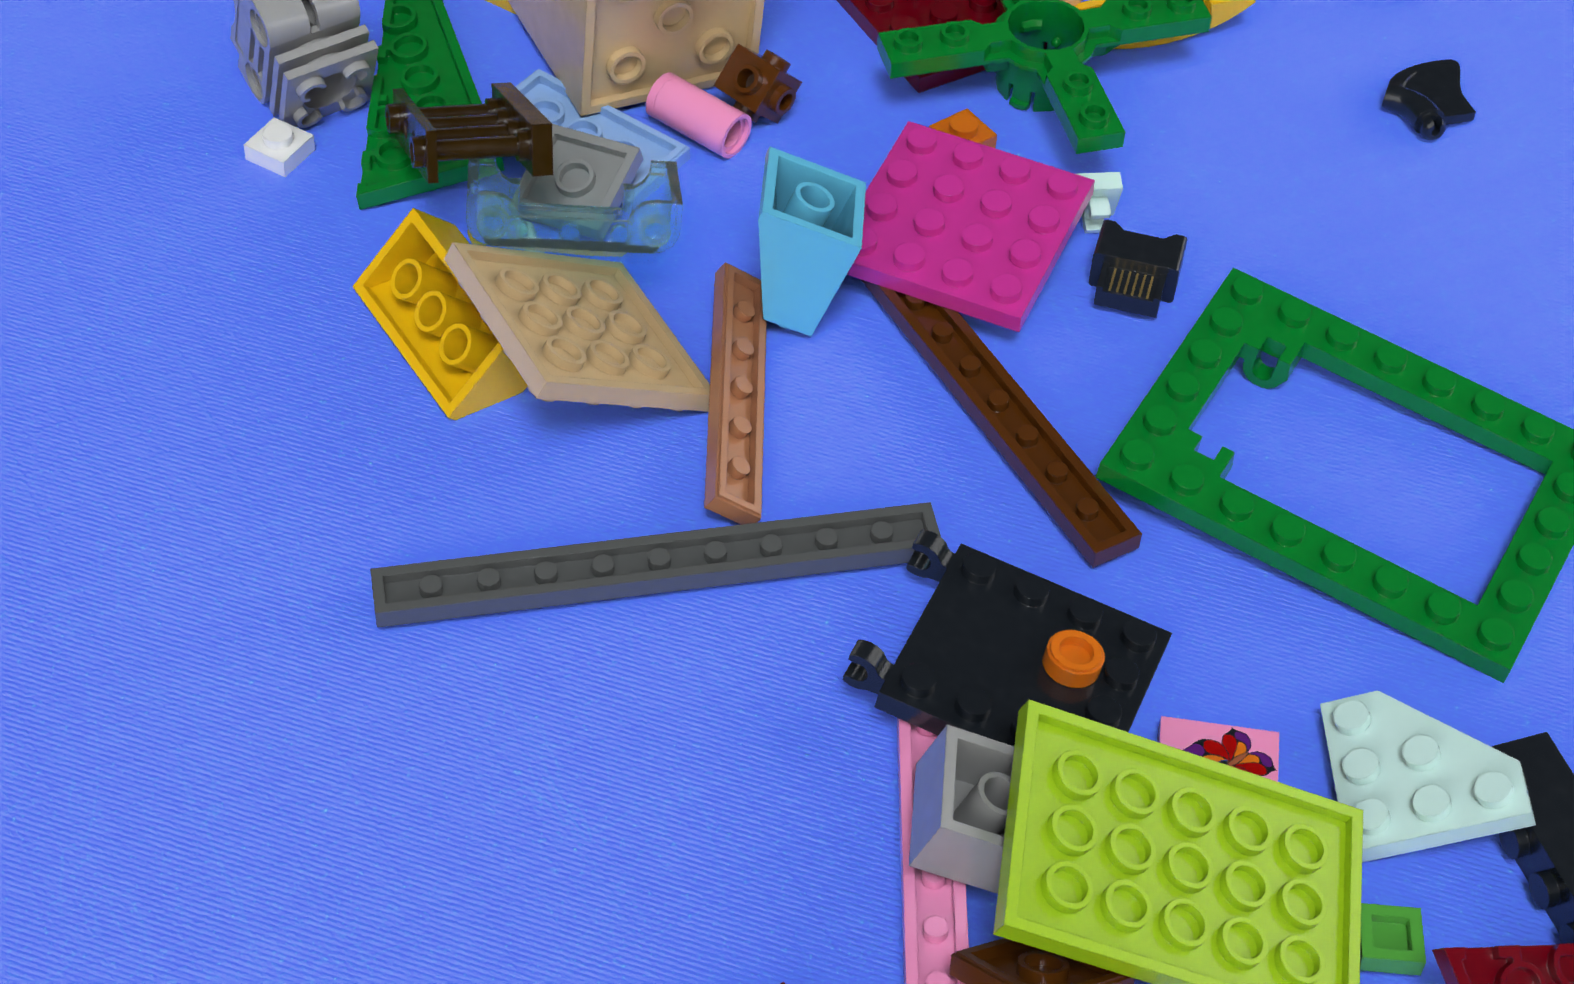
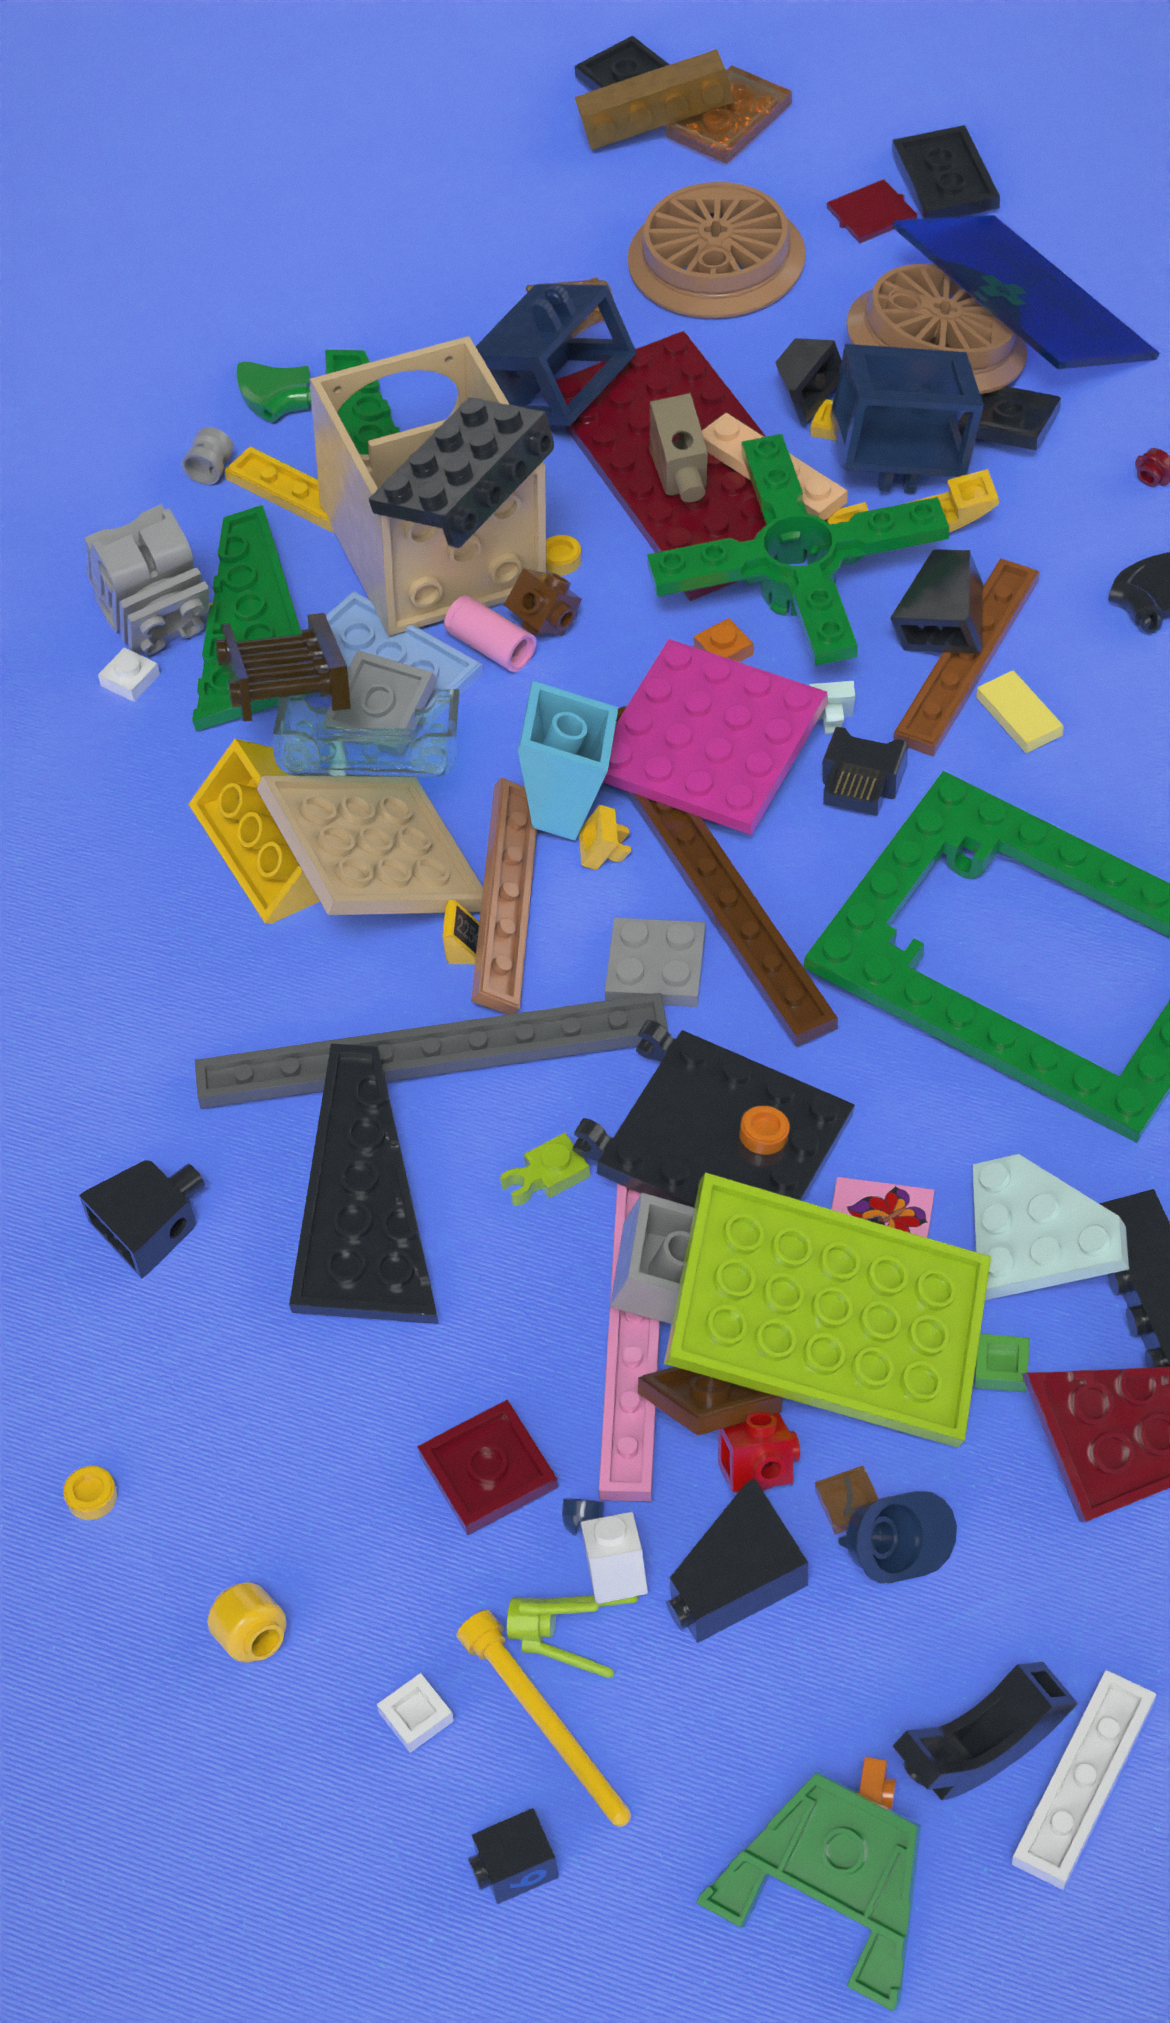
camera: 10 degrees right, 5 degrees up
none -> black torso [79,1160,205,1279]
none -> black wing [289,1043,439,1324]
none -> yellow slope [442,900,479,965]
none -> lime plate [500,1133,591,1206]
none -> yellow tile [546,535,582,575]
none -> yellow tile [579,804,631,870]
none -> light grey plate [605,917,706,1007]
none -> black slope [890,549,983,653]
none -> dark orange tile [894,558,1040,757]
none -> light yellow tile [976,670,1064,754]

